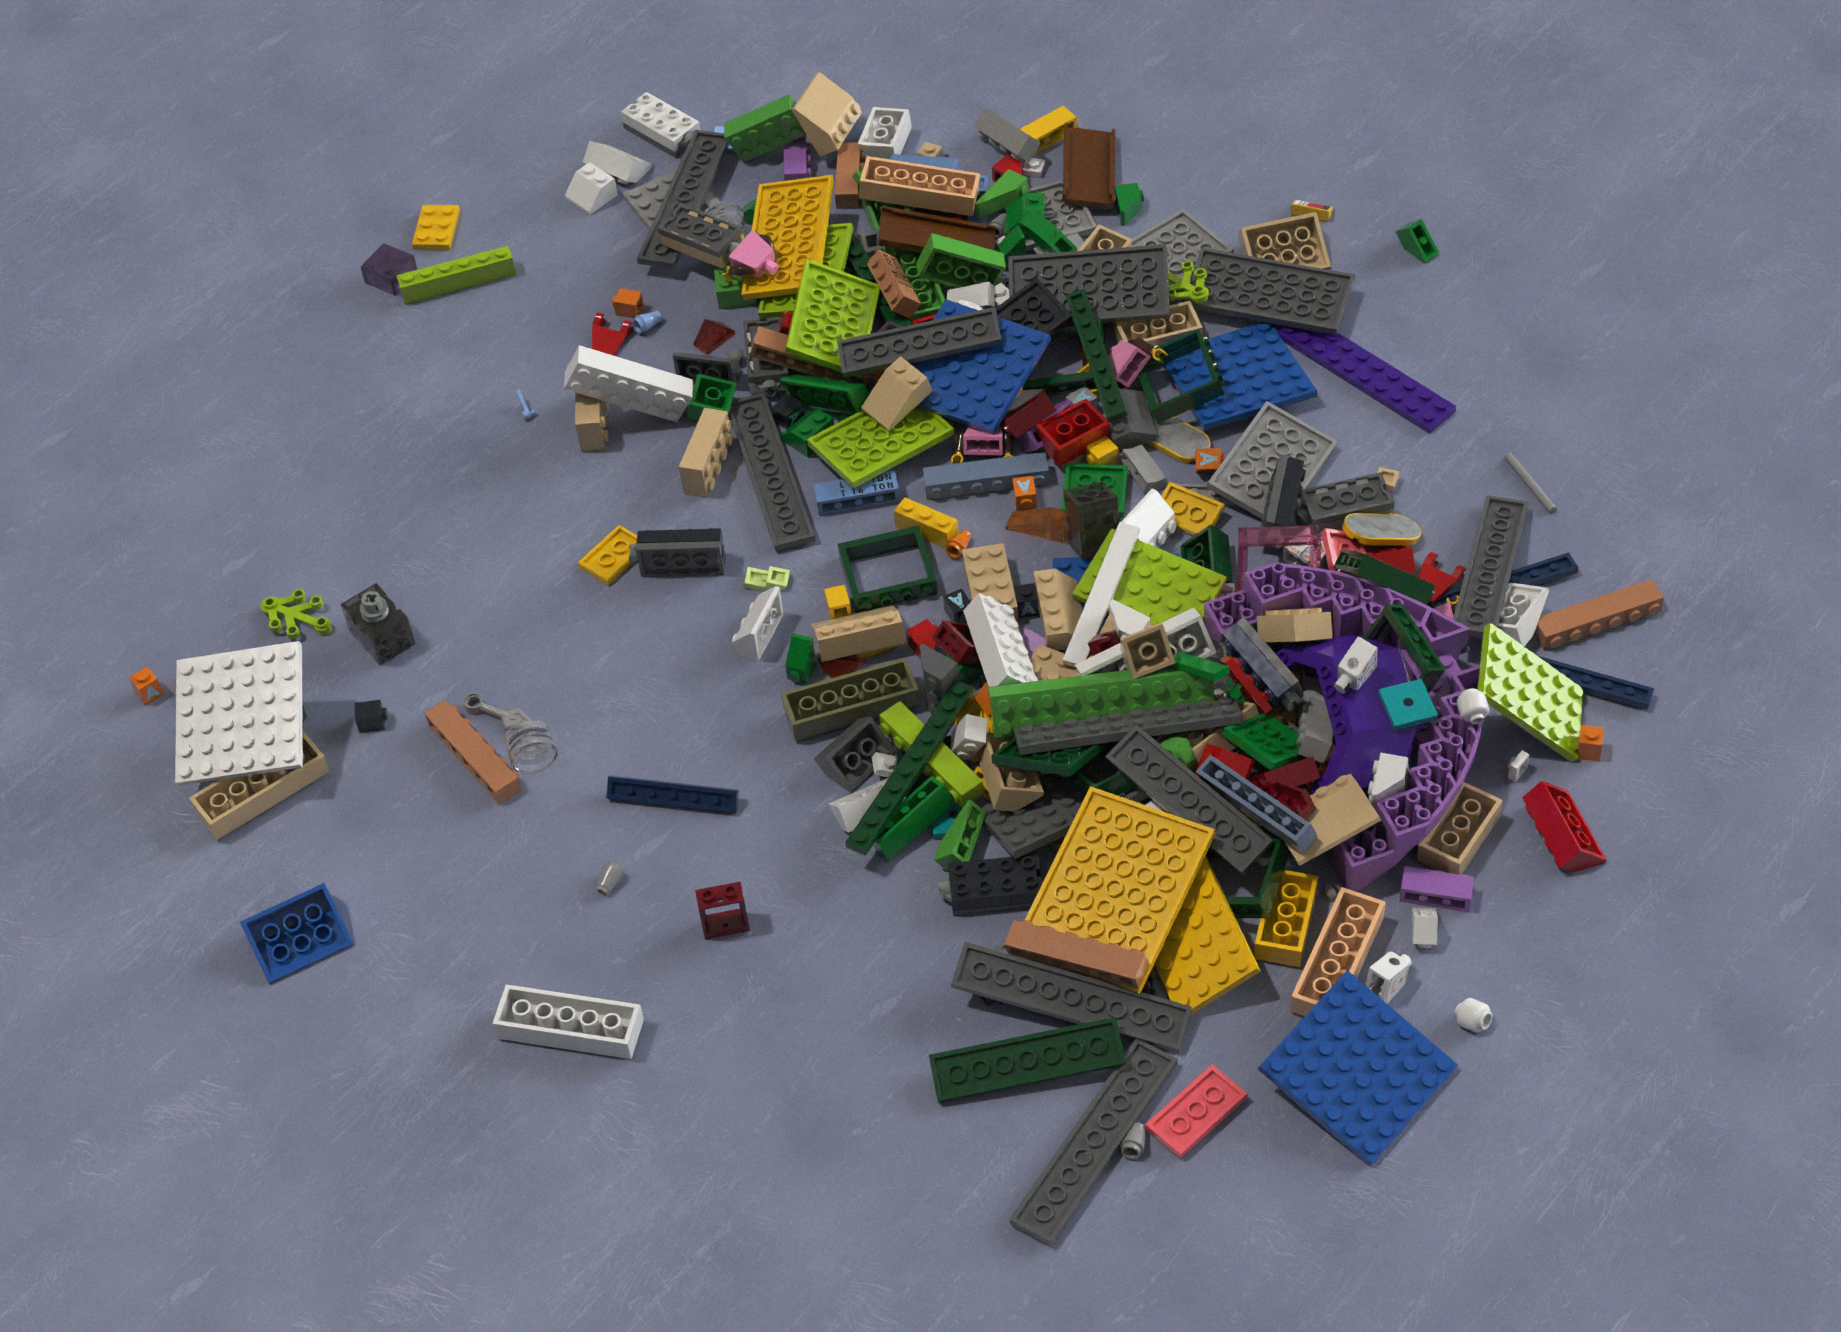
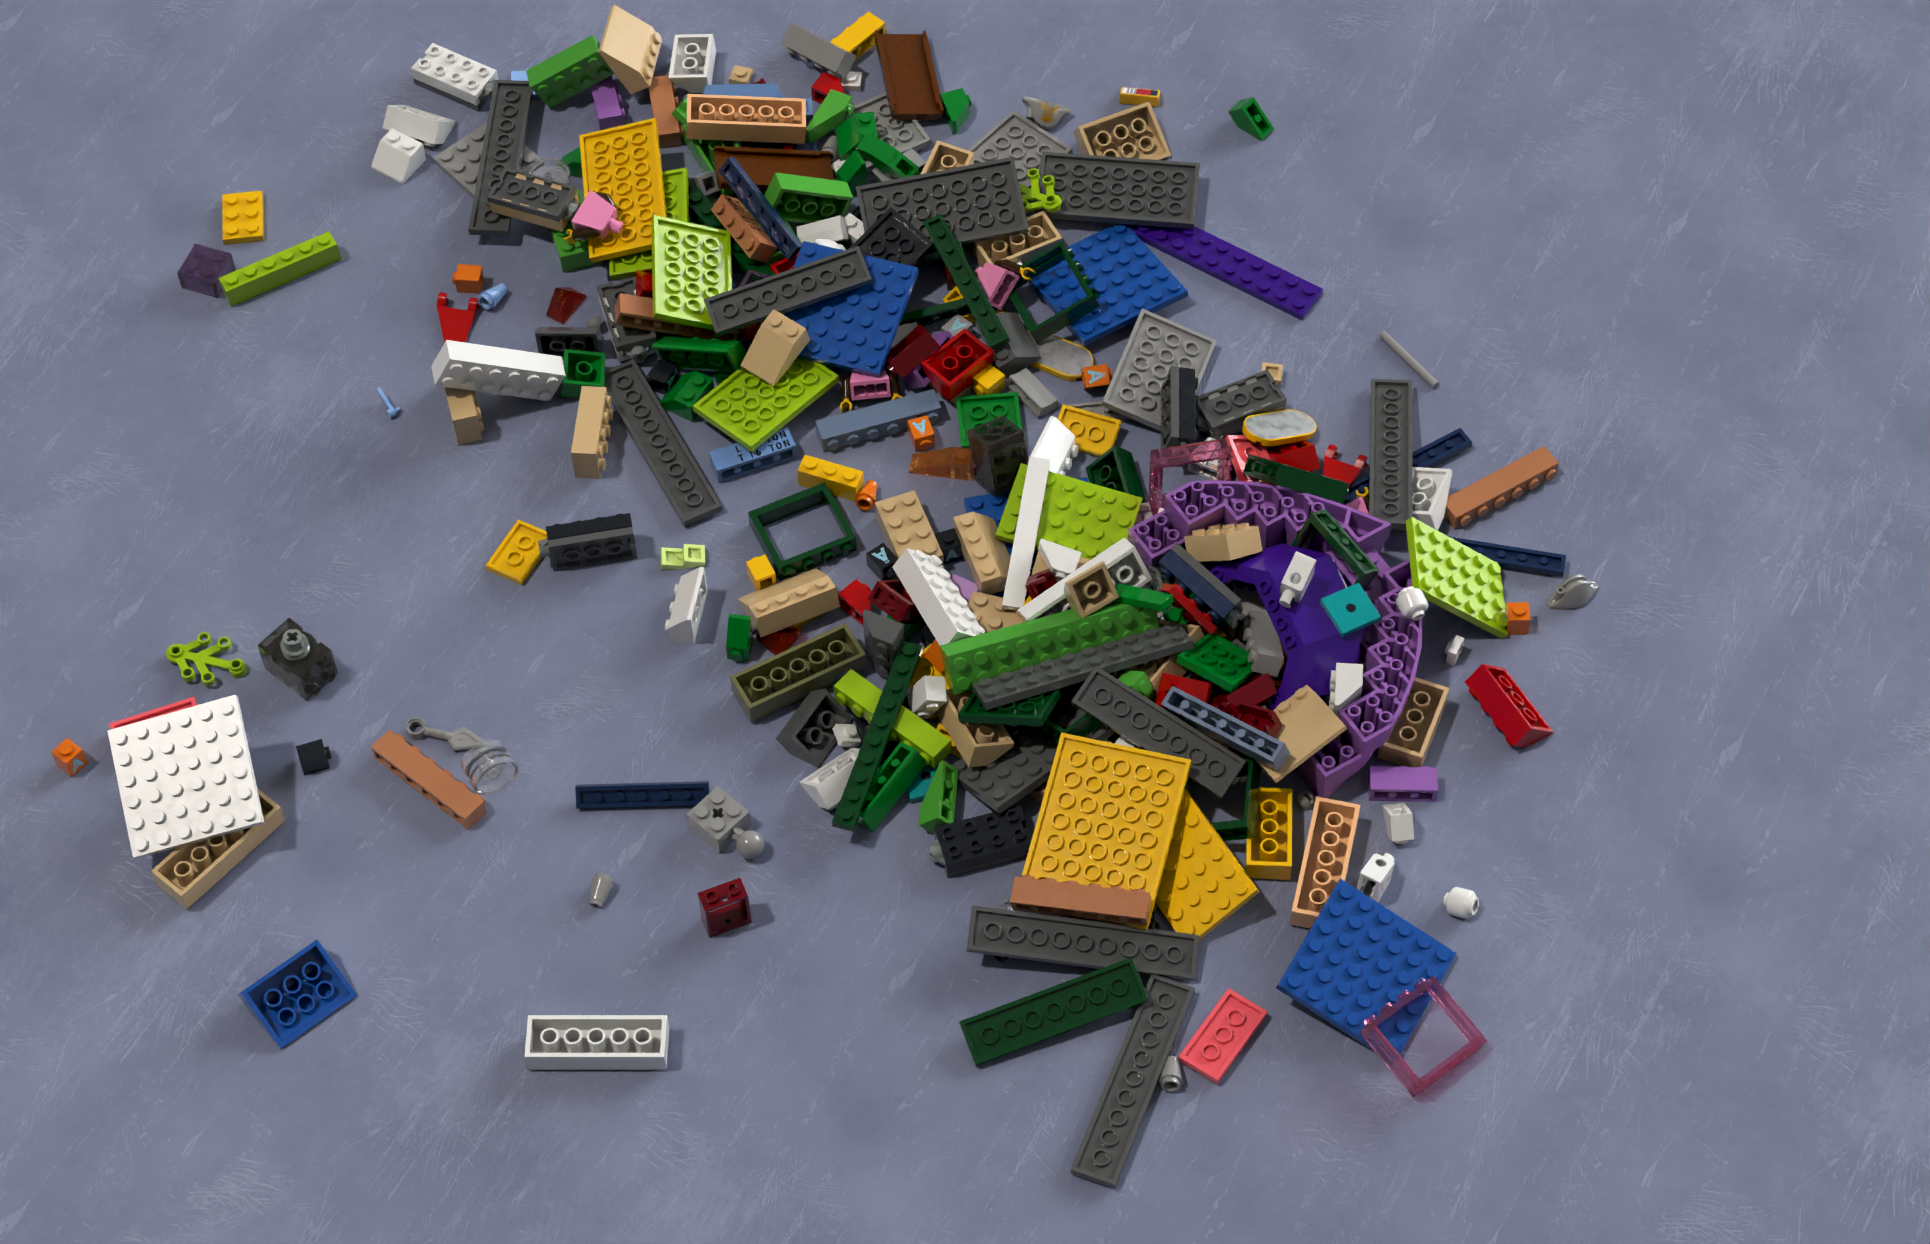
camera: 15 degrees left, 5 degrees up
none -> light grey brick [686,786,765,859]
none -> dark blue plate [719,157,802,260]
none -> light grey hat [1022,96,1072,130]
none -> clear pink window [1360,975,1487,1098]
none -> light grey hat [1546,574,1599,609]

